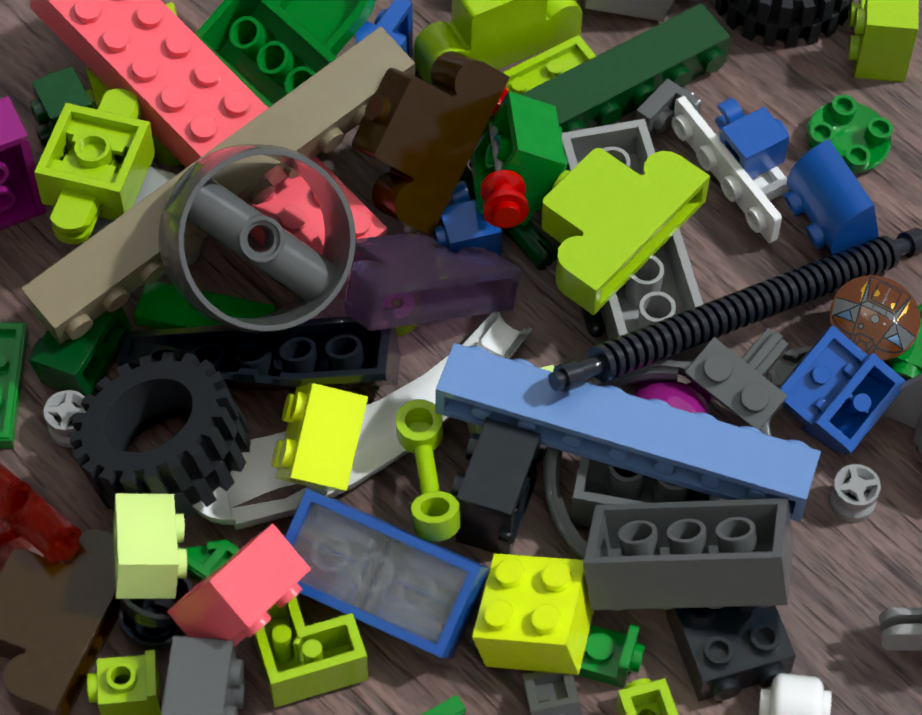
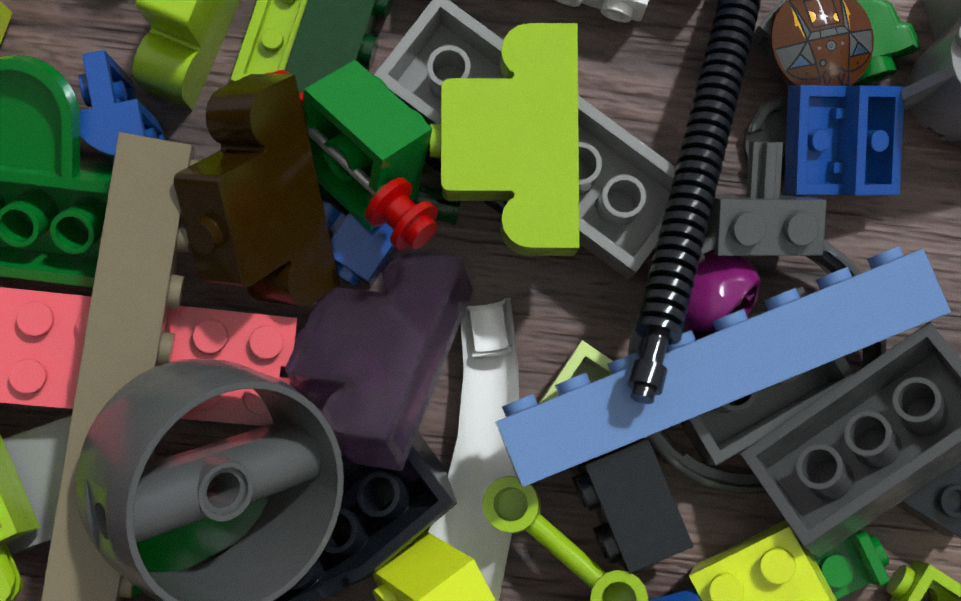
camera: 45 degrees left, 25 degrees up
light grey wheel [829,464,881,523] -> none

